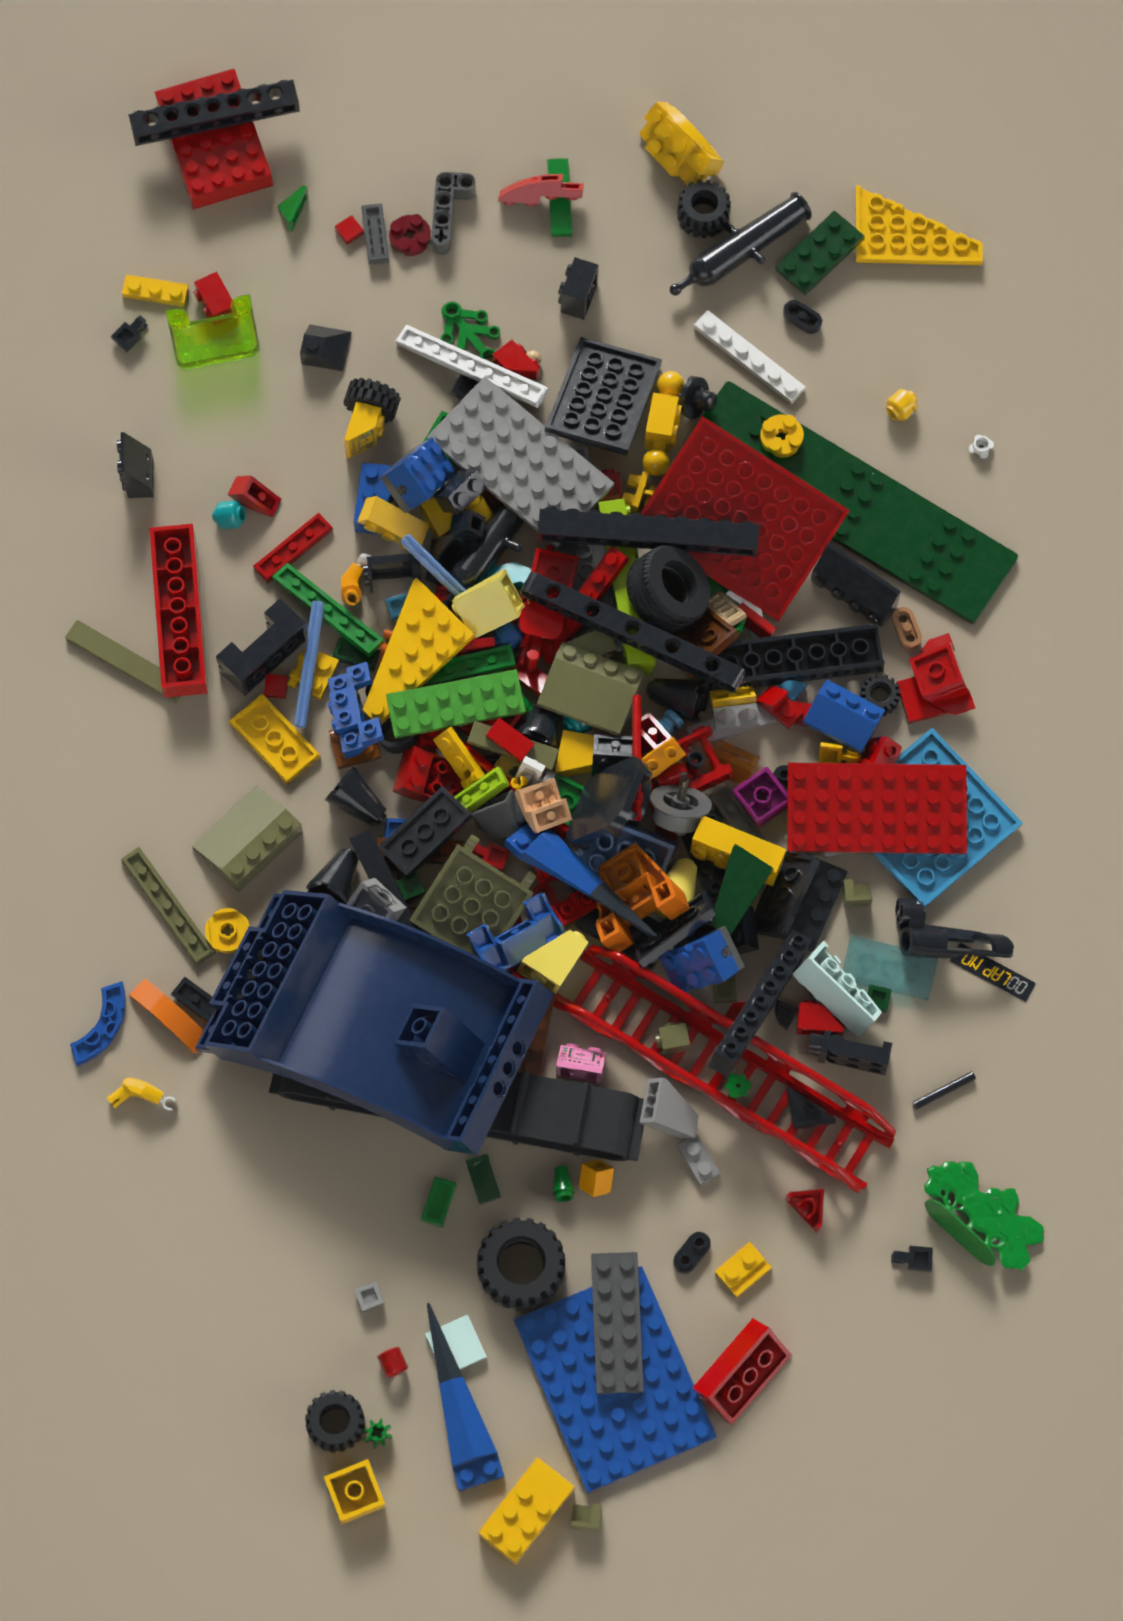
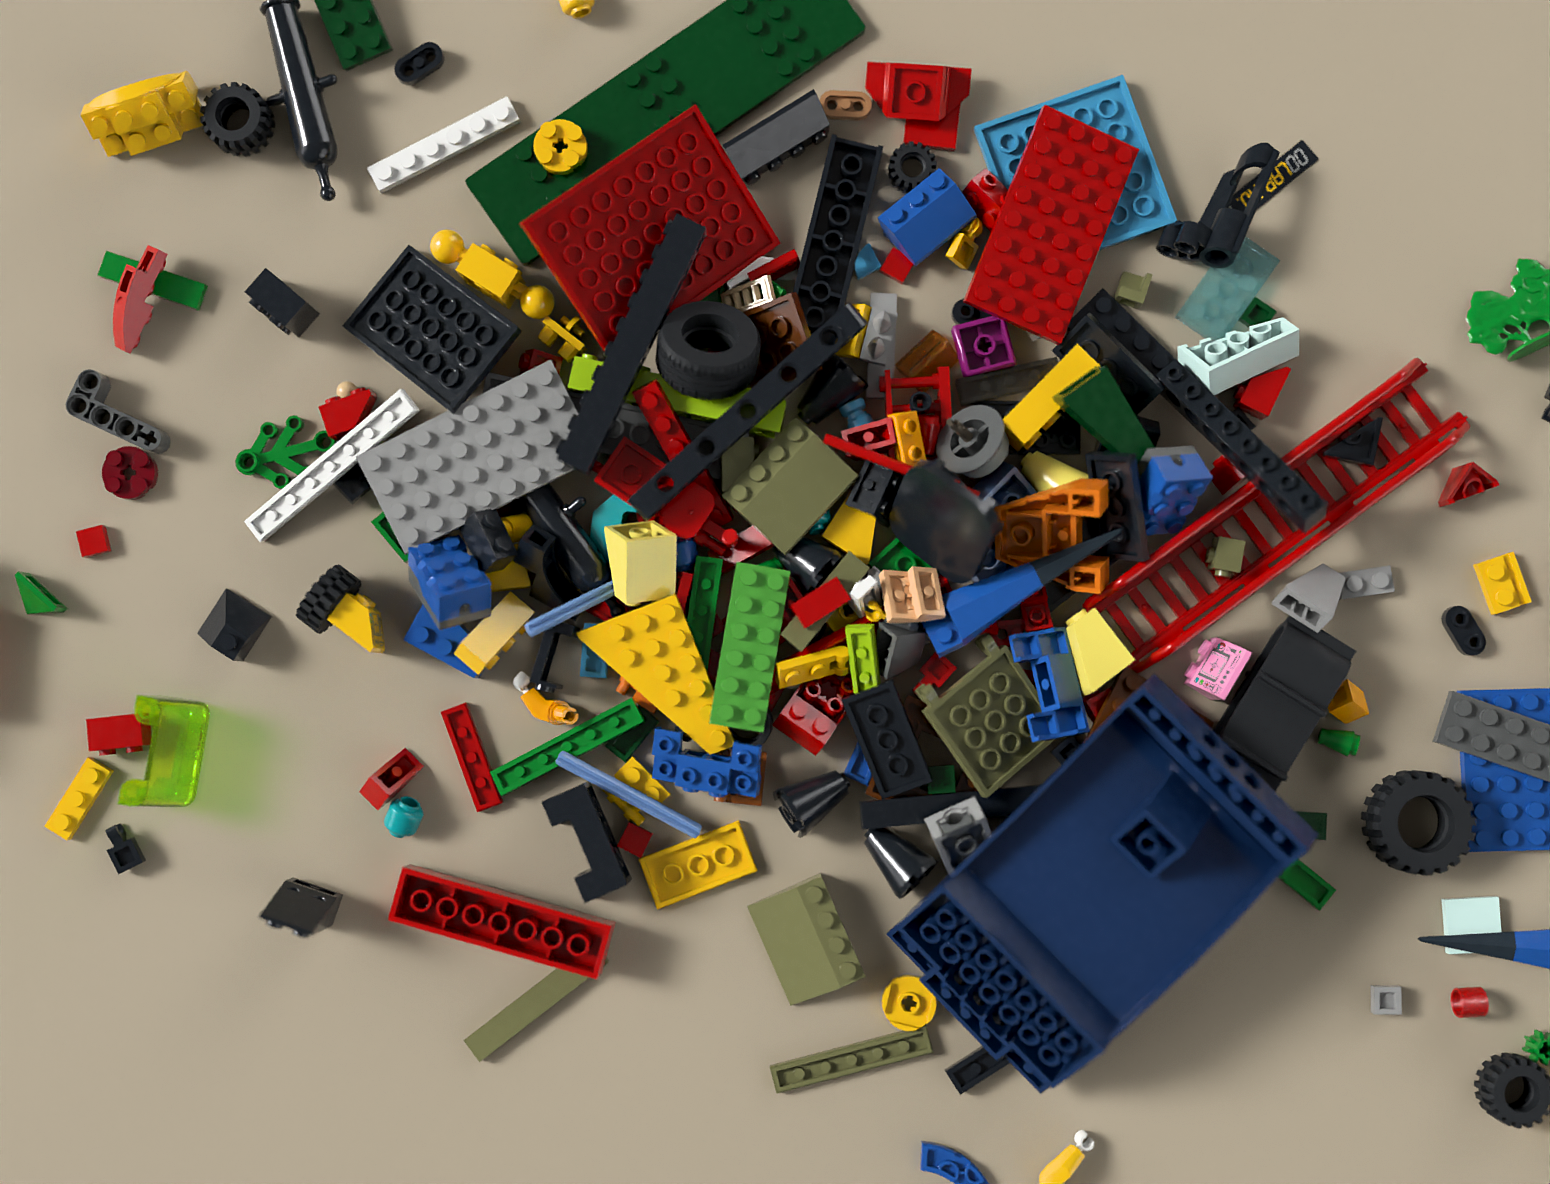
camera: 65 degrees left, 15 degrees up
orange slope [129,979,204,1054] -> none
dark grey plate [361,203,390,265] -> none
black plate [677,376,717,419] -> none
red slope [756,685,803,730] -> none
black hips [807,1030,893,1076] -> none
black bar [912,1071,976,1110] -> none

